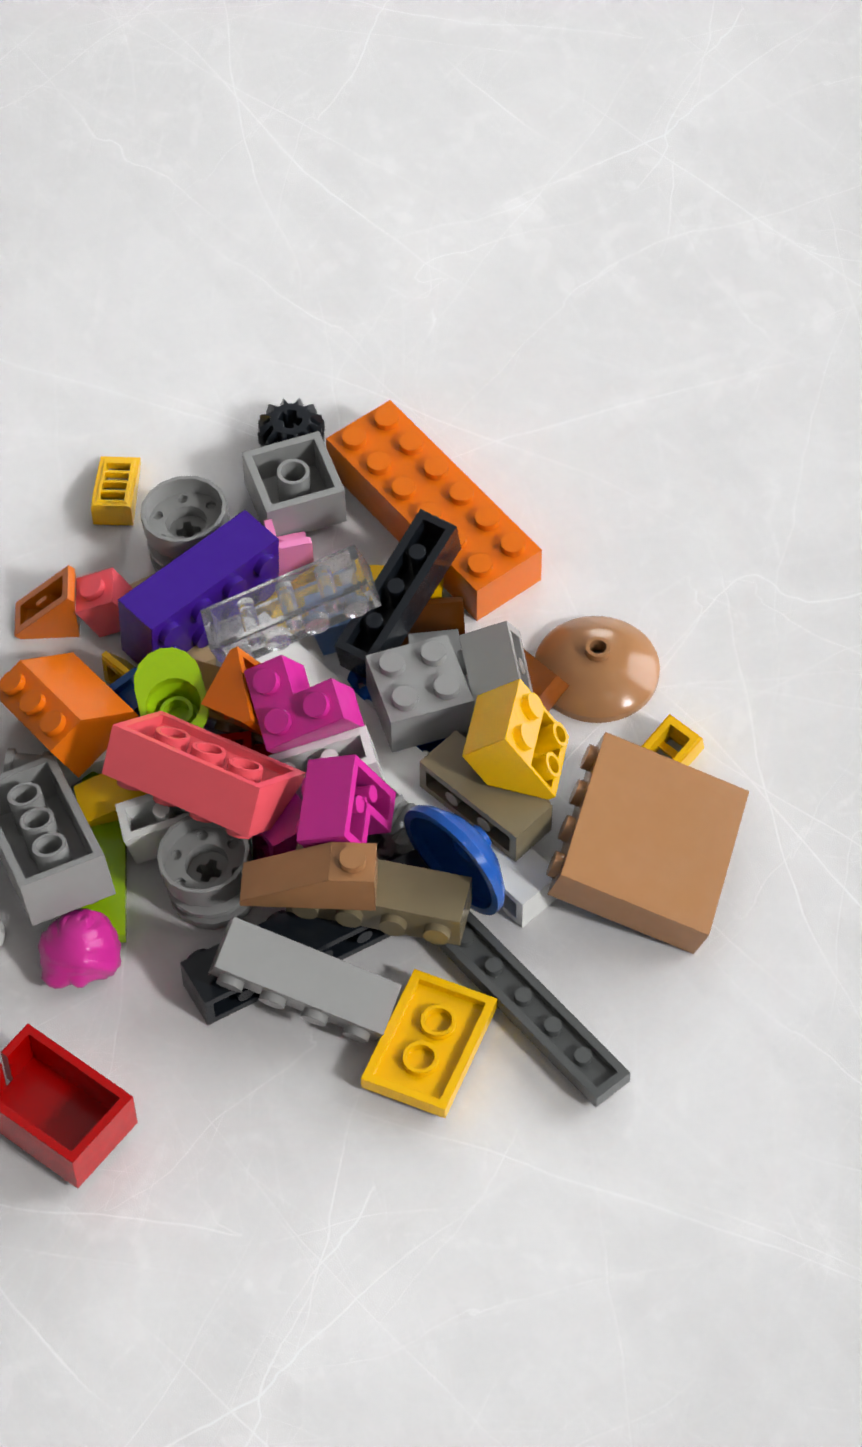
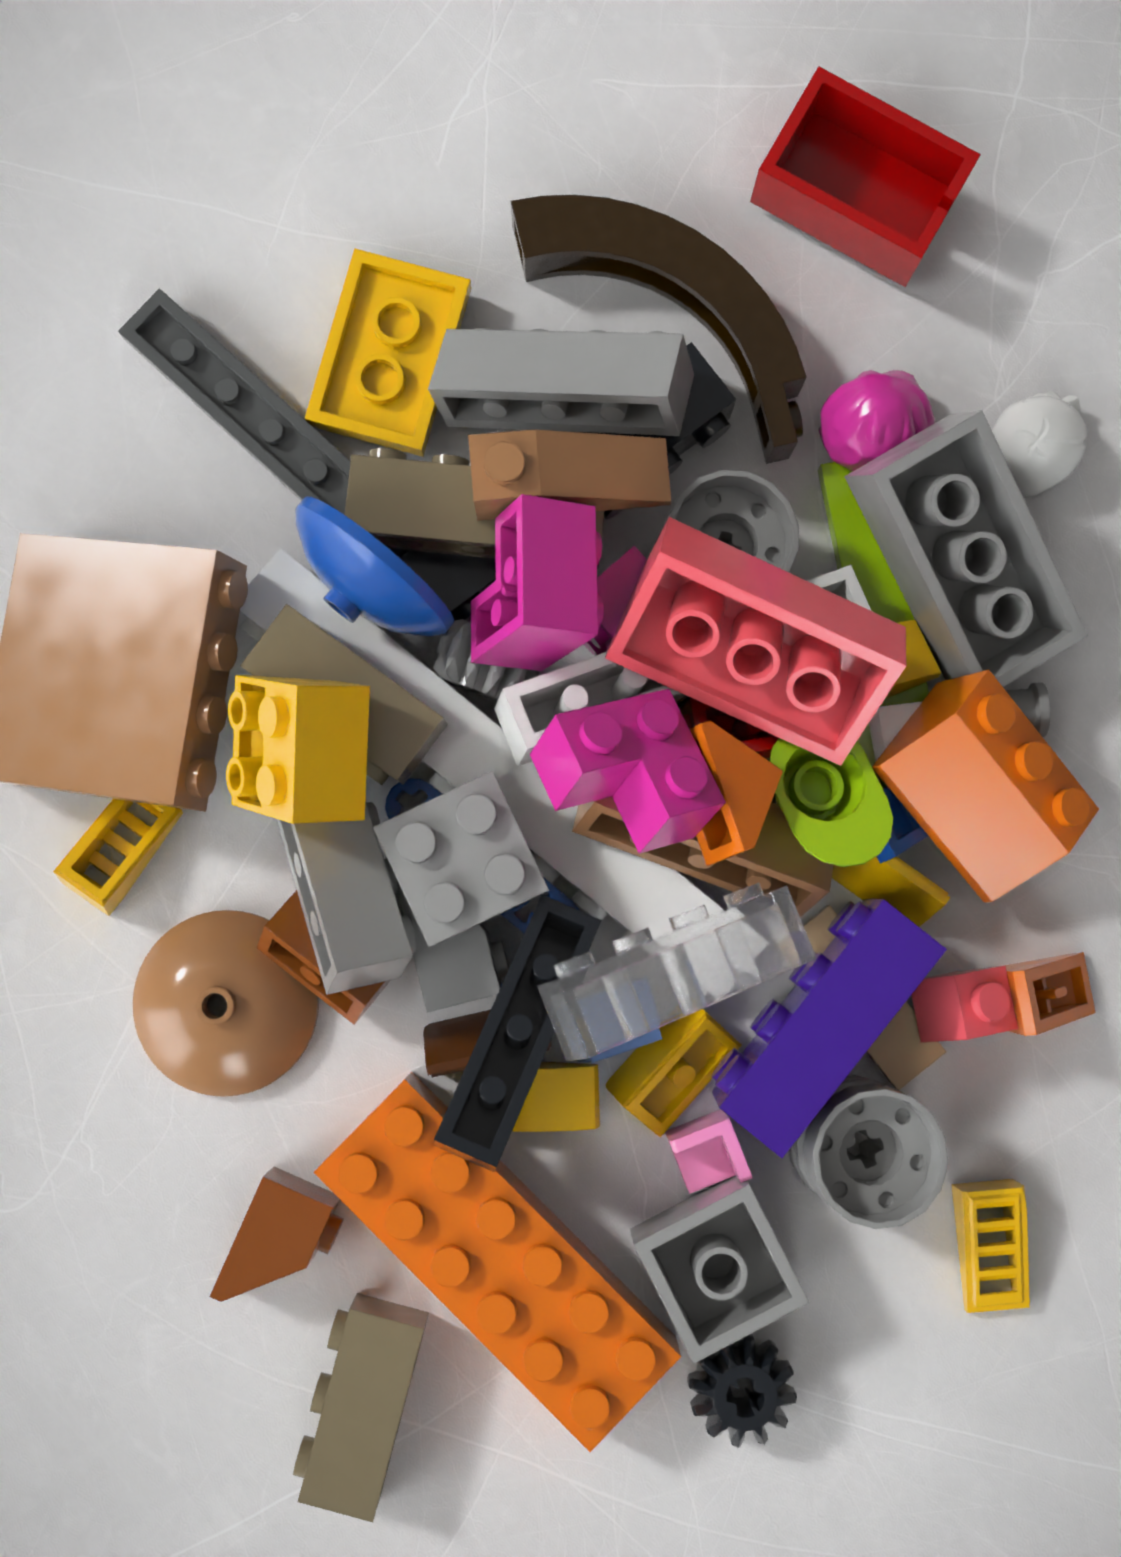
camera: 170 degrees right, 30 degrees up
none -> dark orange slope [209,1166,344,1302]
none -> dark tan brick [293,1293,429,1523]
none -> dark brown arch [511,195,807,464]

